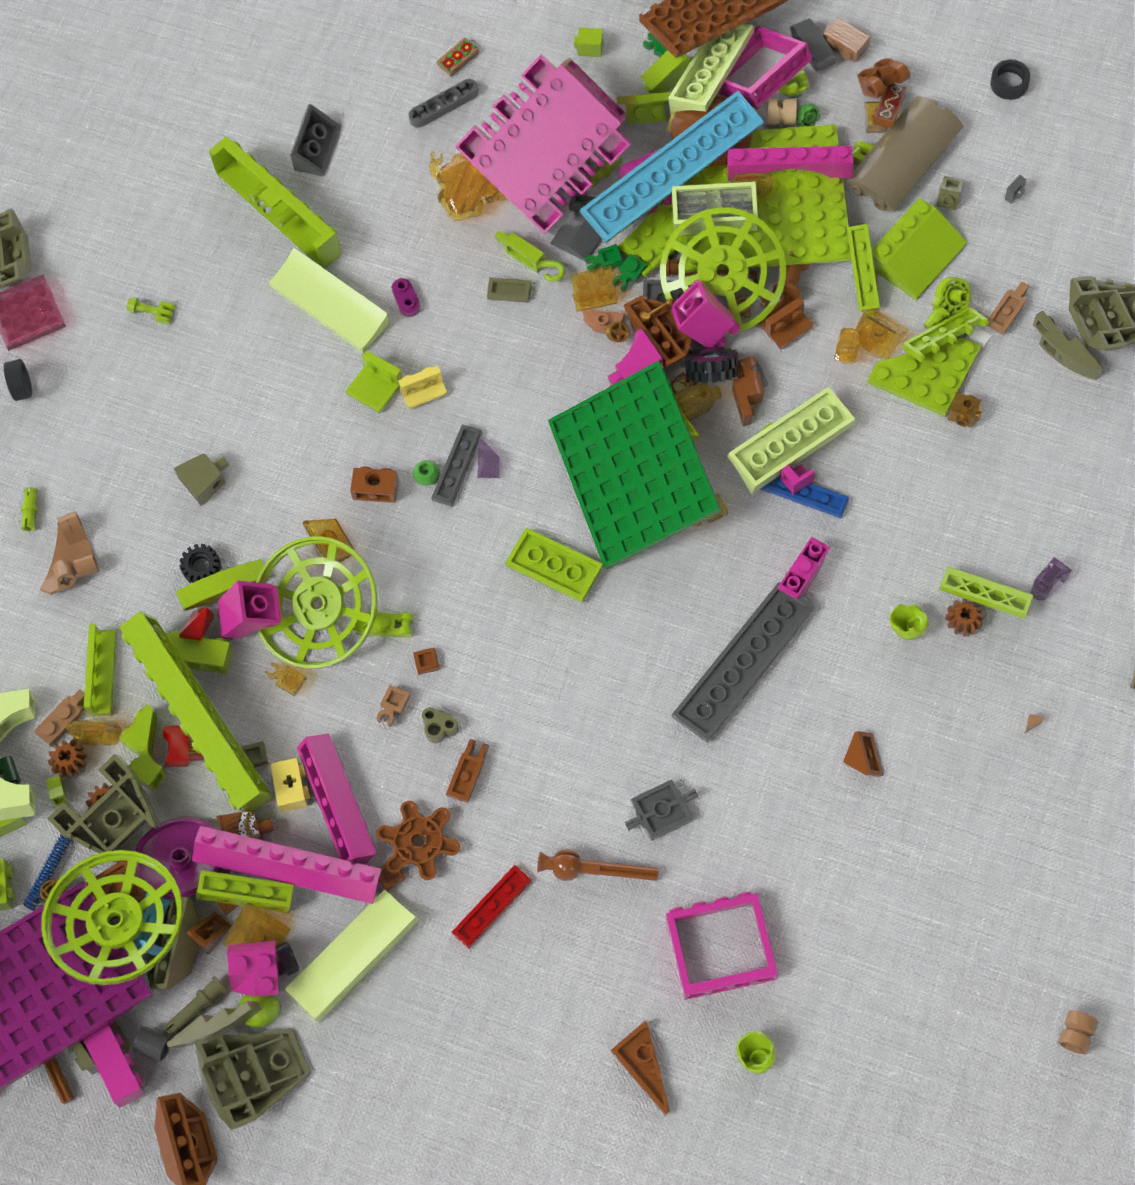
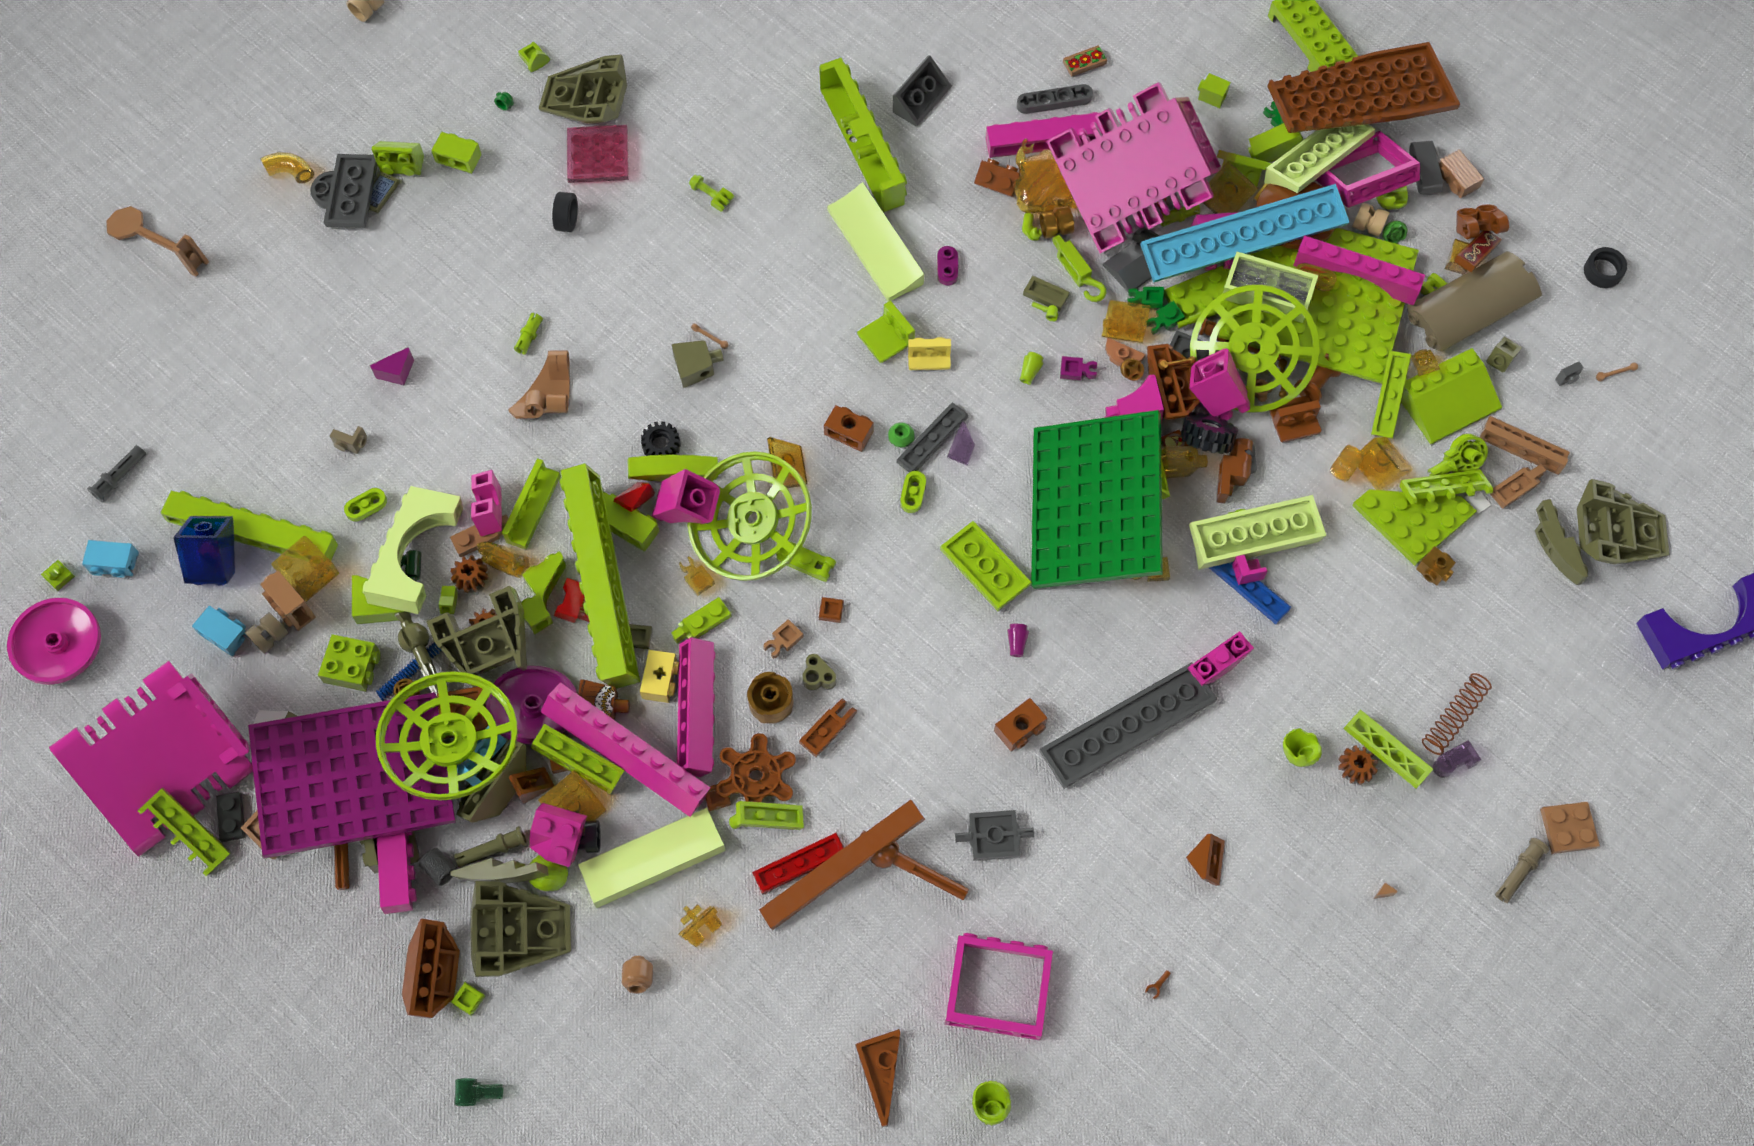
camera: 15 degrees right, 0 degrees up
none -> olive piece [395,611,438,697]
none -> lime tile [451,982,485,1016]
none -> dark pink arch [471,470,502,536]
none -> medium nougat head [621,956,653,994]
none -> lime hinge [671,597,732,644]
none -> clear yellow hips [678,904,722,947]
none -> medium nougat hinge [691,323,728,349]
none -> lime piece [729,801,804,830]
none -> pearl gold brick [747,672,794,724]
none -> dark orange tile [759,800,926,930]
none -> lime plate [900,471,926,513]
none -> dark orange bracket [974,158,1022,197]
none -> dark pink brick [986,112,1103,158]
none -> dark orange brick [994,698,1047,751]
none -> magenta cone [1007,623,1029,657]
none -> lime cone [1019,352,1044,385]
none -> lime arm [1022,213,1042,241]
none -> lime hand [1032,301,1058,322]
none -> pearl gold wheel [1039,207,1074,239]
none -> magenta plate [1060,356,1097,380]
none -> dark orange hand [1145,970,1171,999]
none -> clear yellow slope [1202,162,1259,214]
none -> clear yellow plate [1411,349,1440,376]
none -> dark orange piece [1422,673,1492,755]
none -> medium nougat fence [1479,416,1570,475]
none -> medium nougat hinge [1596,363,1638,381]

